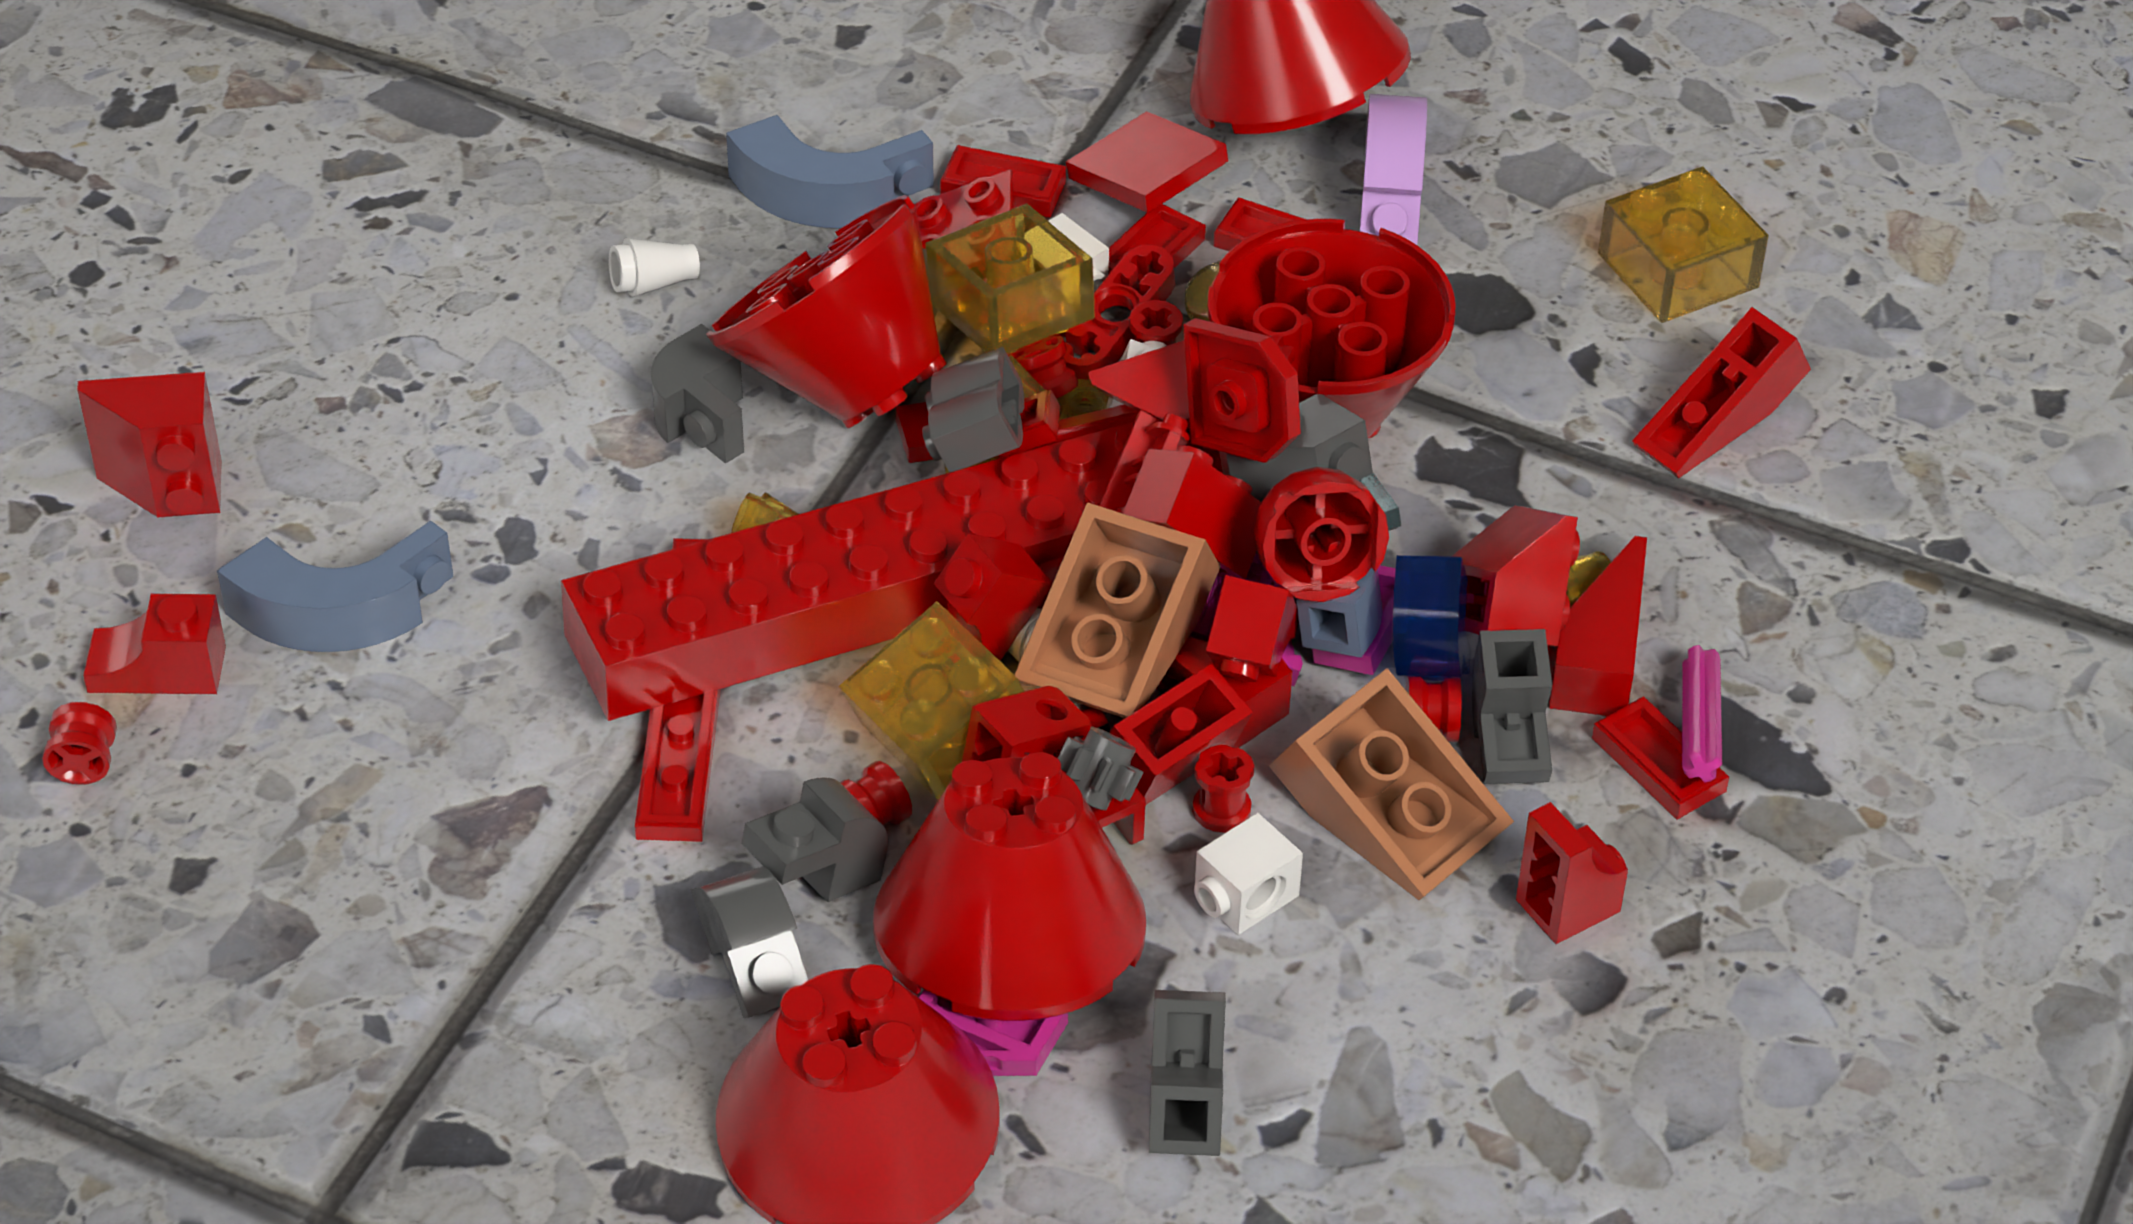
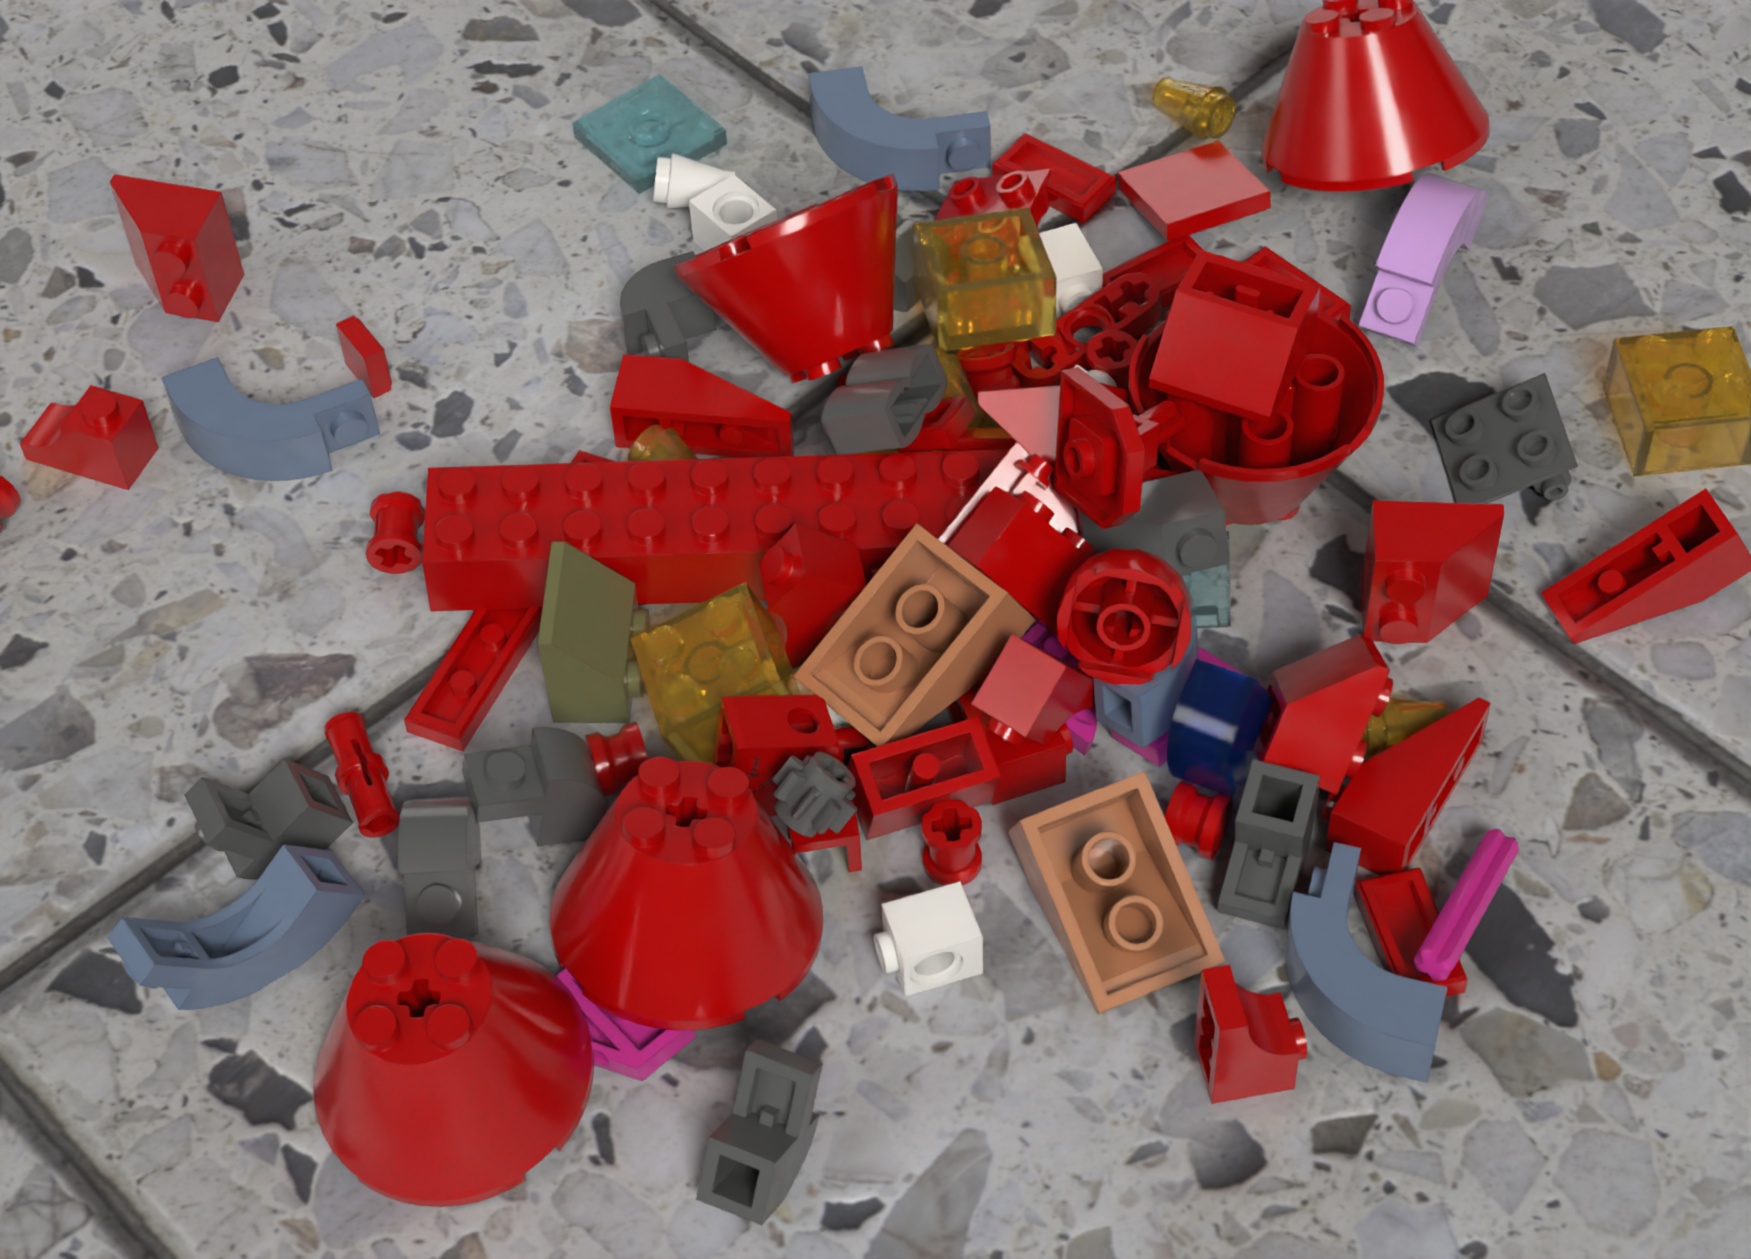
camera: 25 degrees right, 5 degrees up
none -> sand blue arch [107,845,366,1010]
none -> dark grey brick [184,759,353,880]
none -> red pin [324,712,400,838]
none -> red tile [336,315,392,399]
none -> red bush [366,491,425,574]
none -> olive slope [538,542,650,724]
none -> clear light blue tile [572,74,727,194]
none -> red slope [610,354,794,458]
none -> white brick [689,174,777,251]
none -> red slope [1149,249,1320,426]
none -> clear yellow cone [1152,76,1236,139]
none -> sand blue arch [1285,842,1447,1083]
none -> red slope [1361,500,1504,644]
none -> dark grey hinge [1431,373,1578,504]

